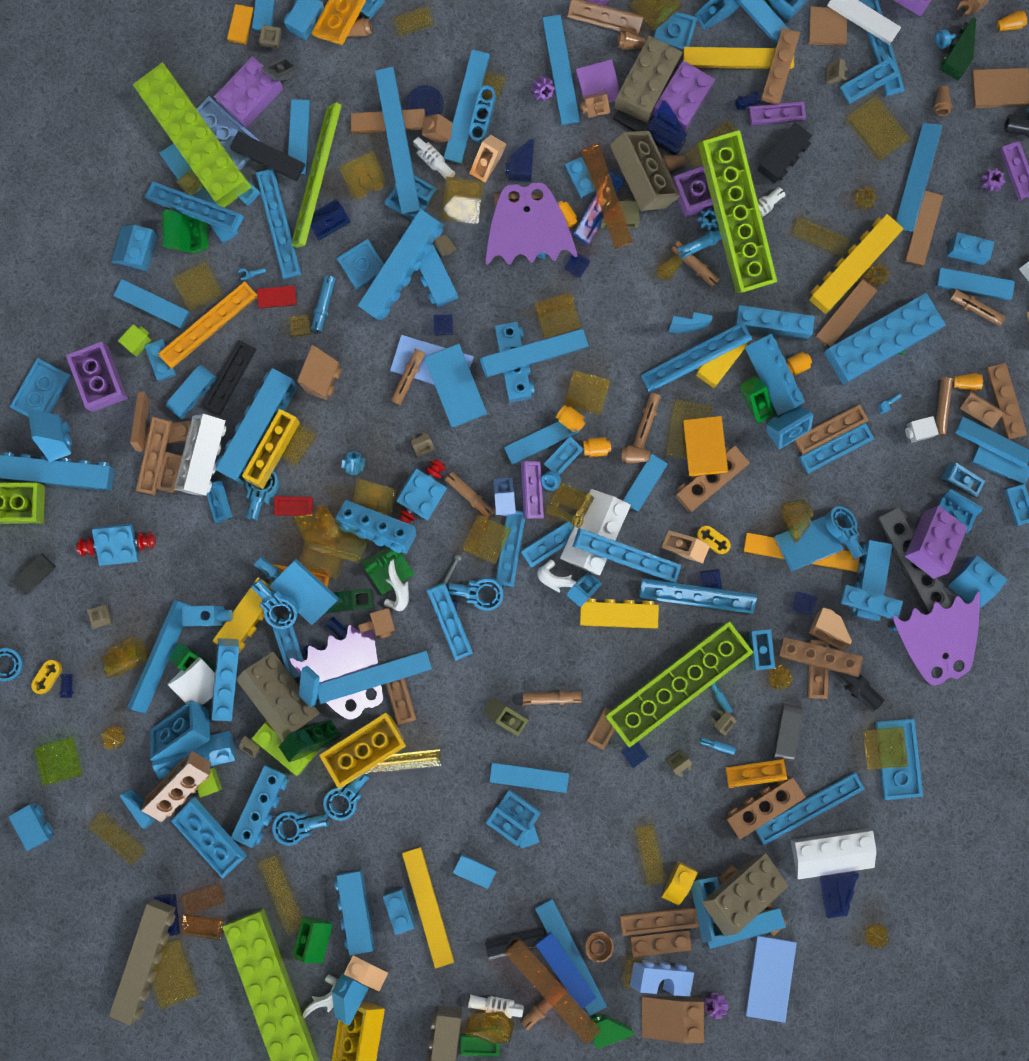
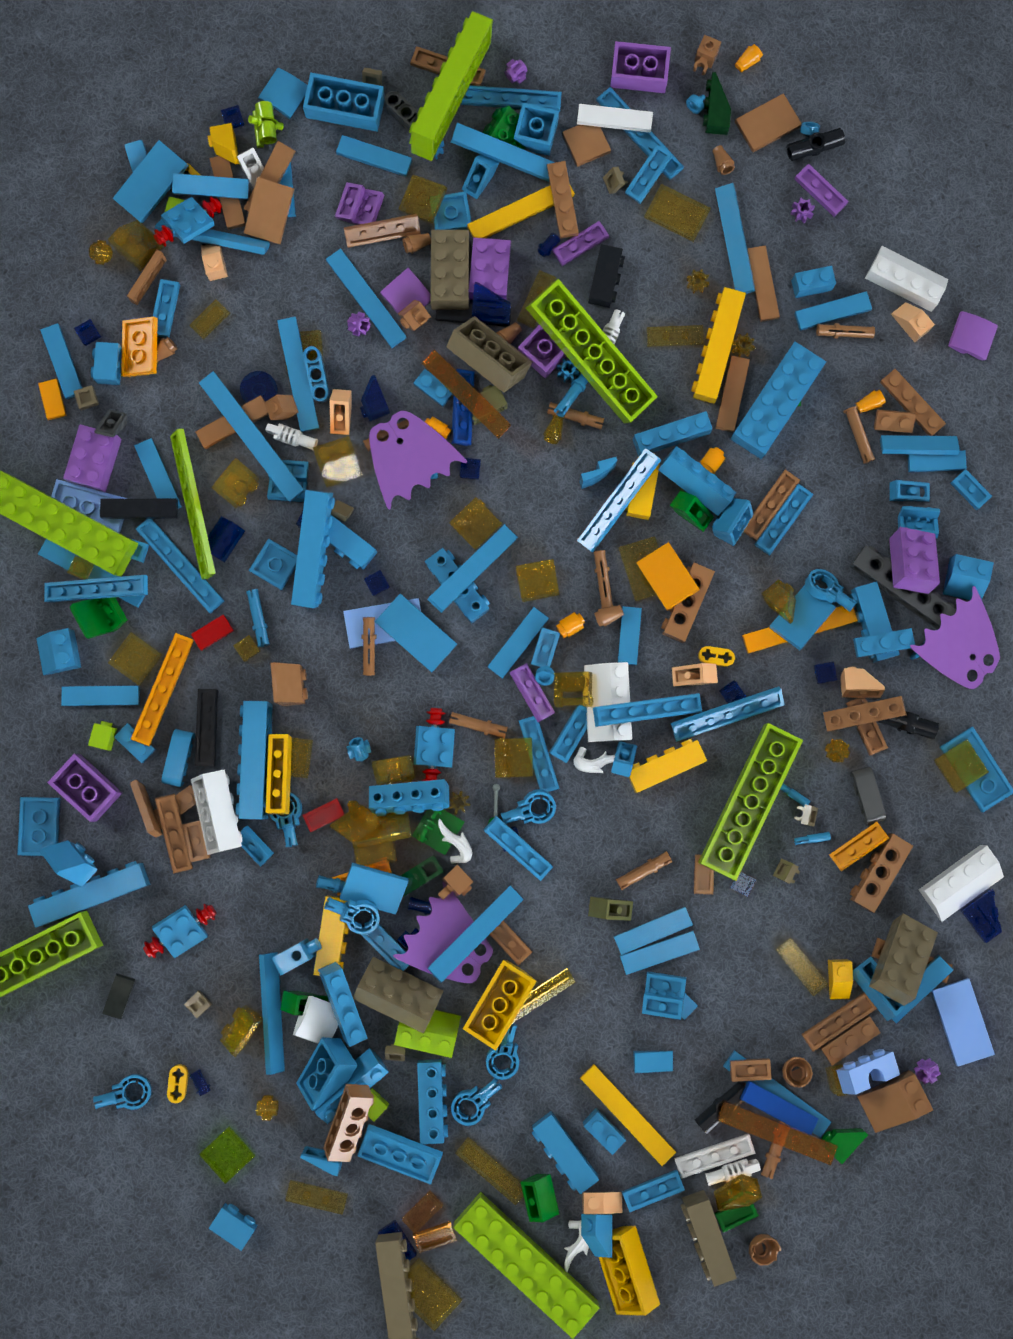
camera: 25 degrees left, 0 degrees up
dark azure hand [238,268,266,282] -> none
dark green slope [279,720,341,762] -> none
dark azure tile [298,665,320,707] -> none
dark tan tile [411,431,435,457] -> none
slope [494,477,516,516] -> none
light orange brick [556,405,586,432] -> none
dark azure brick [748,629,775,670] -> none
dark azure tile [755,772,865,846] -> none
dark azure hand [878,393,901,414] -> none
white brick [905,416,938,443] -> none
none -> clear yellow gear [448,791,471,814]
none -> dark azure tile [613,907,693,955]
none -> dark azure plate [622,1169,685,1212]
none -> white tile [674,1133,756,1179]
none -> medium nougat plate [730,1058,772,1082]

